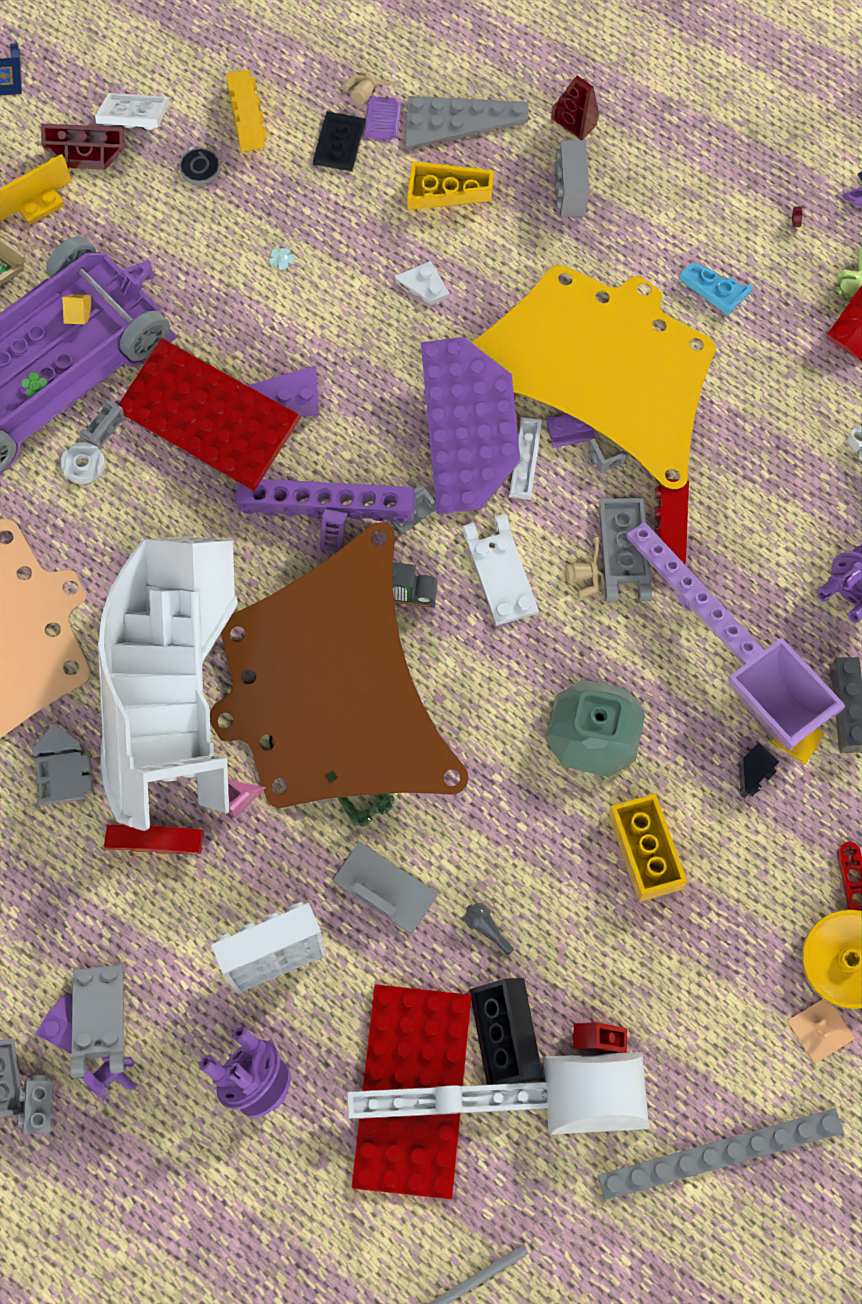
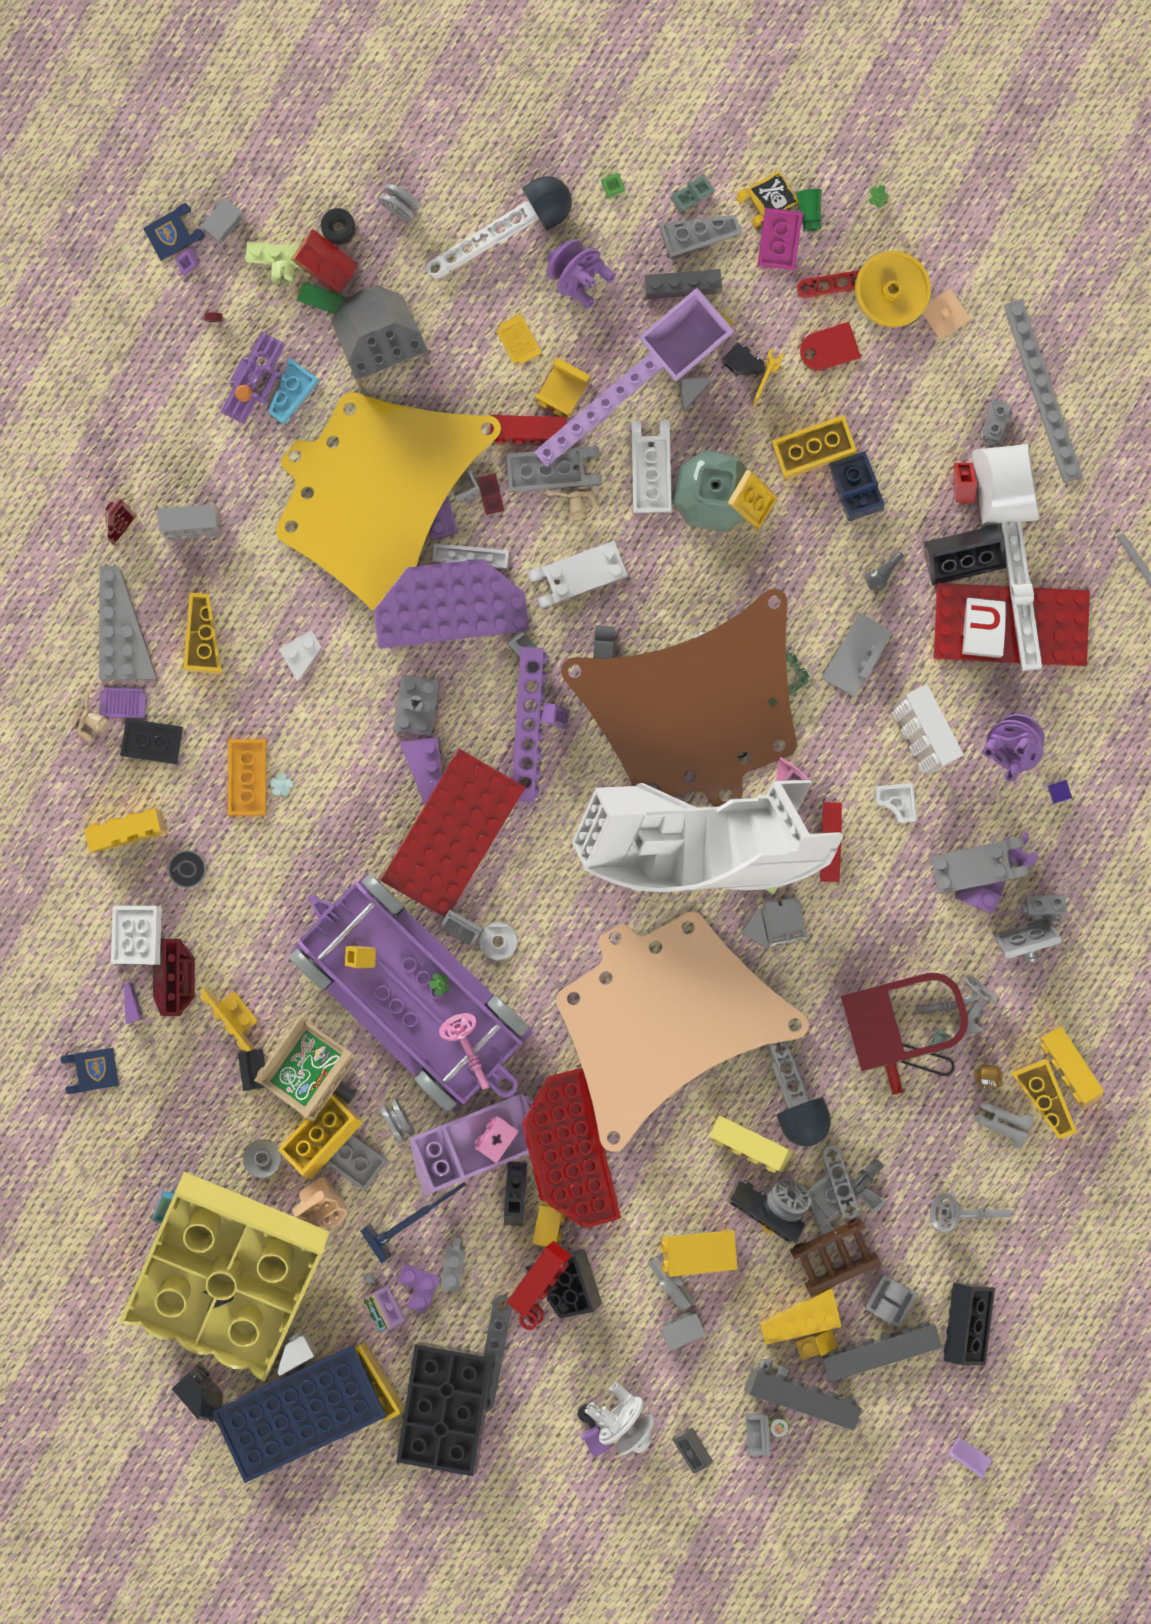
camera: 85 degrees left, 15 degrees up
none -> medium lavender slope [124,983,144,1024]
none -> medium lavender piece [220,332,285,424]
none -> light orange tile [228,739,267,816]
none -> green tile [297,282,346,314]
none -> dark grey windscreen [332,285,431,393]
none -> light grey plate [393,675,440,737]
none -> dark red slope [477,473,504,515]
none -> yellow window [496,314,542,365]
none -> yellow panel [535,357,590,419]
none -> white hinge [631,420,672,513]
none -> light grey slope [681,377,711,412]
none -> yellow tile [728,470,778,530]
none -> yellow flag [753,349,783,407]
none -> red tile [800,322,861,371]
none -> dark blue slope [829,451,885,522]
none -> white tile [875,783,917,823]
none -> white slope [962,598,1005,658]
none -> light grey brick [980,399,1013,446]
none -> dark purple tile [1047,780,1072,804]

